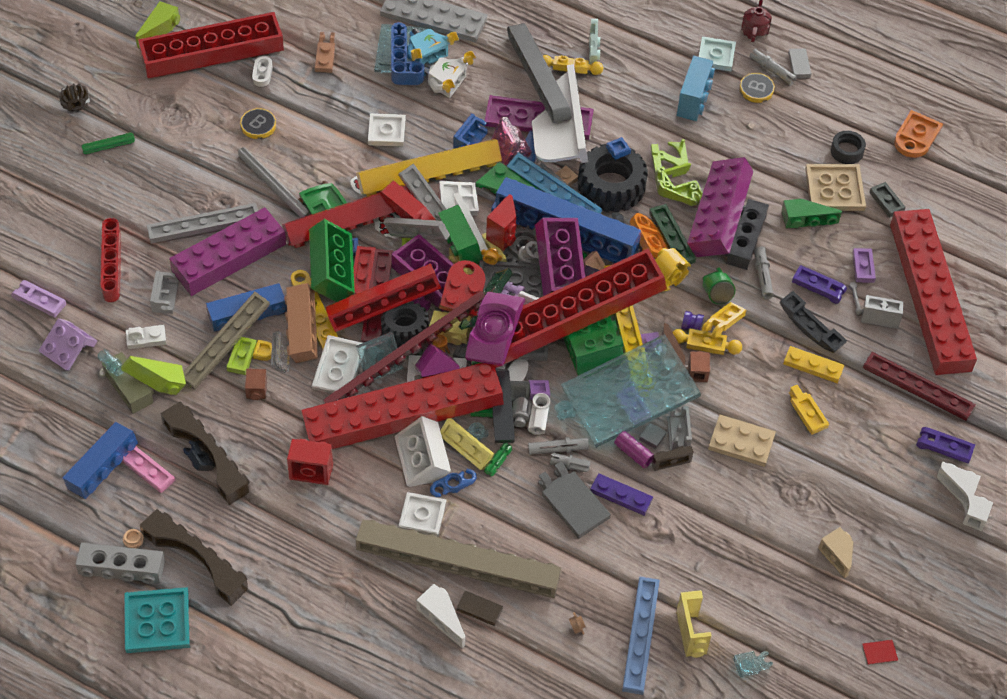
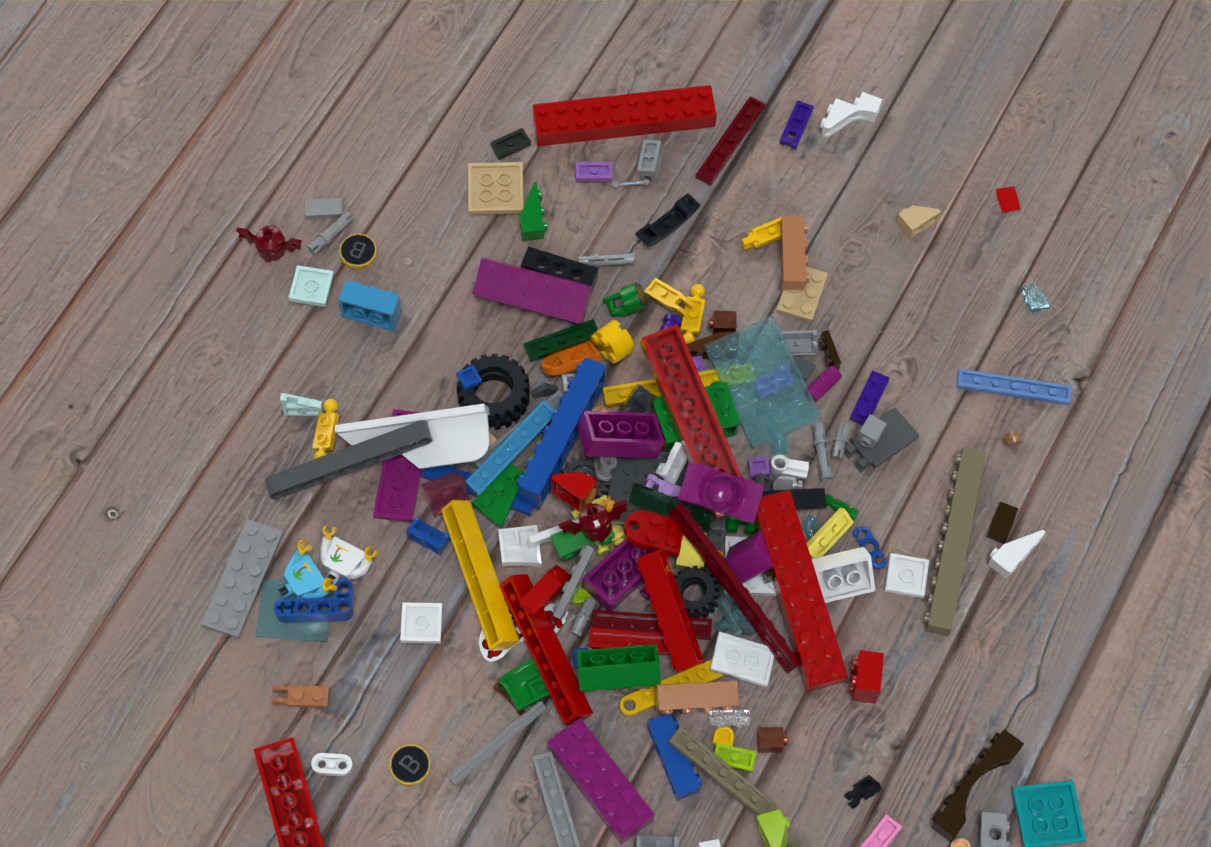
camera: 90 degrees left, 10 degrees up
dark brown arch [161,401,250,505] -> none
light grey tile [398,163,446,221] -> none
lime piece [651,139,703,206] -> none
light yellow panel [676,590,711,658] -> none
yellow plate [783,346,844,384] -> none
dark purple plate [792,265,847,304] -> none
black tyre [830,130,866,164] -> none
orange plate [894,110,943,158] -> none
none -> dark red helmet [558,500,628,542]
none -> light grey axle [569,597,596,637]
none -> nougat brick [780,215,809,290]
none -> light grey brick [856,414,887,449]

